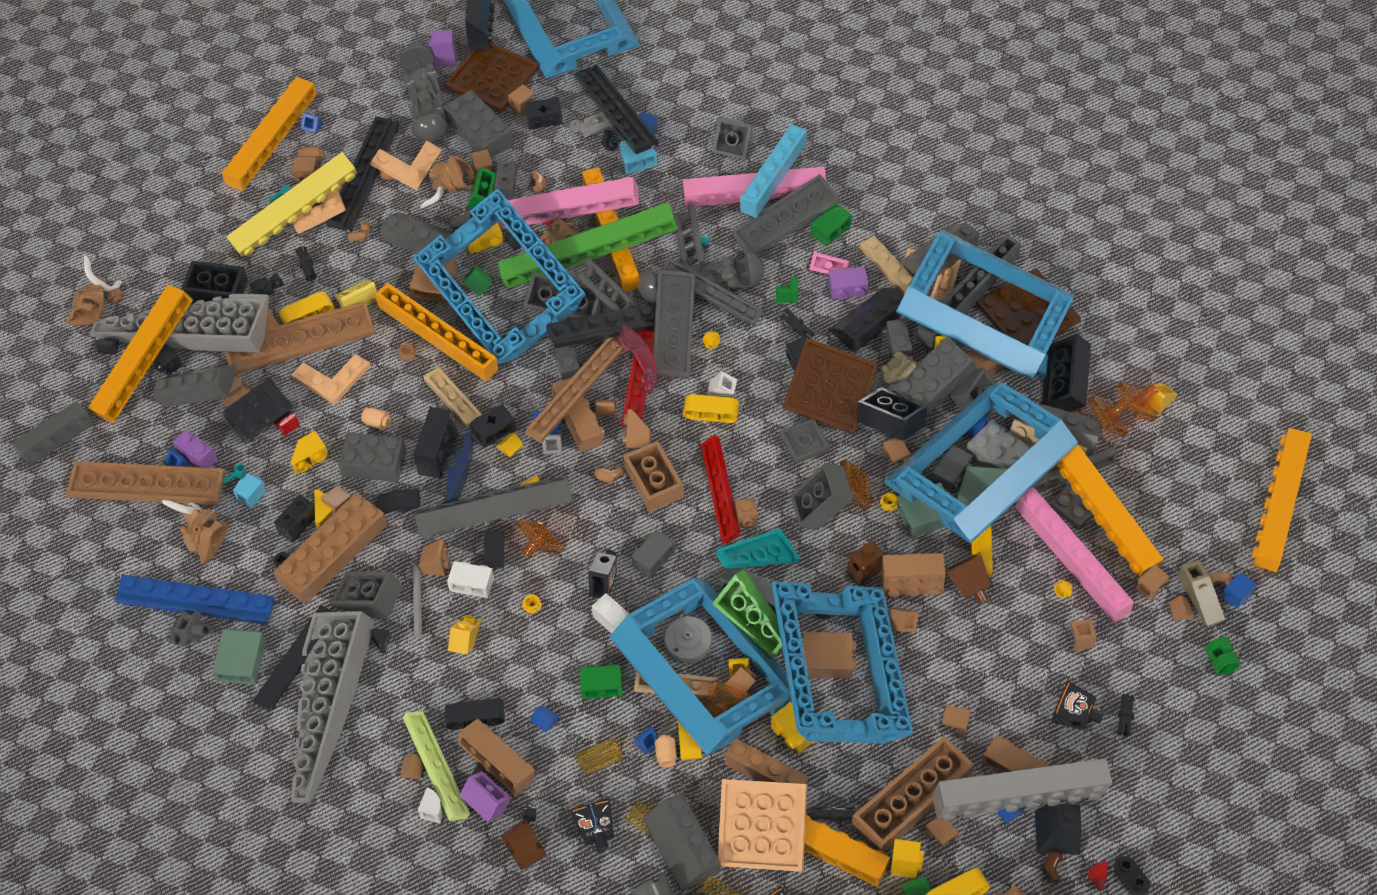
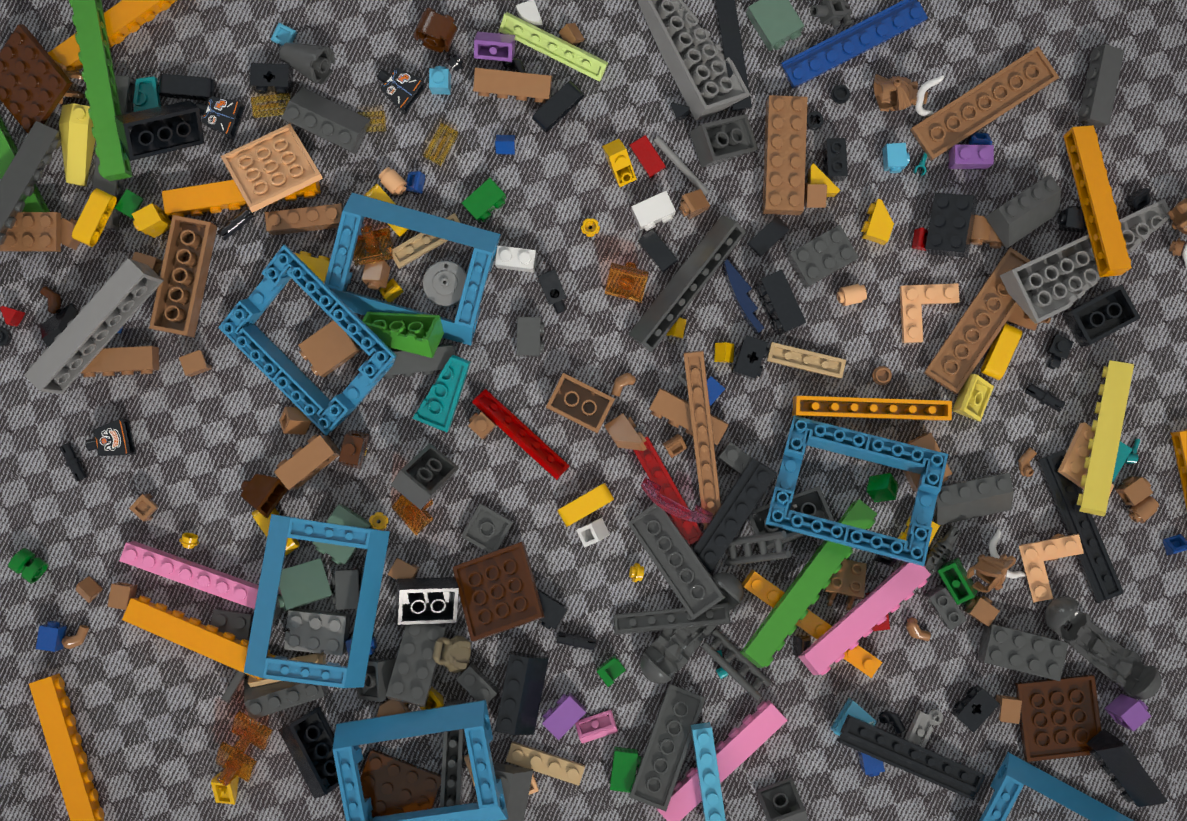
camera: 140 degrees right, 30 degrees up
dark tan slope [1178,560,1225,627] -> none
none -> medium azure brick [429,66,451,95]
none -> red tile [629,135,666,178]
none -> black plate [831,85,850,104]

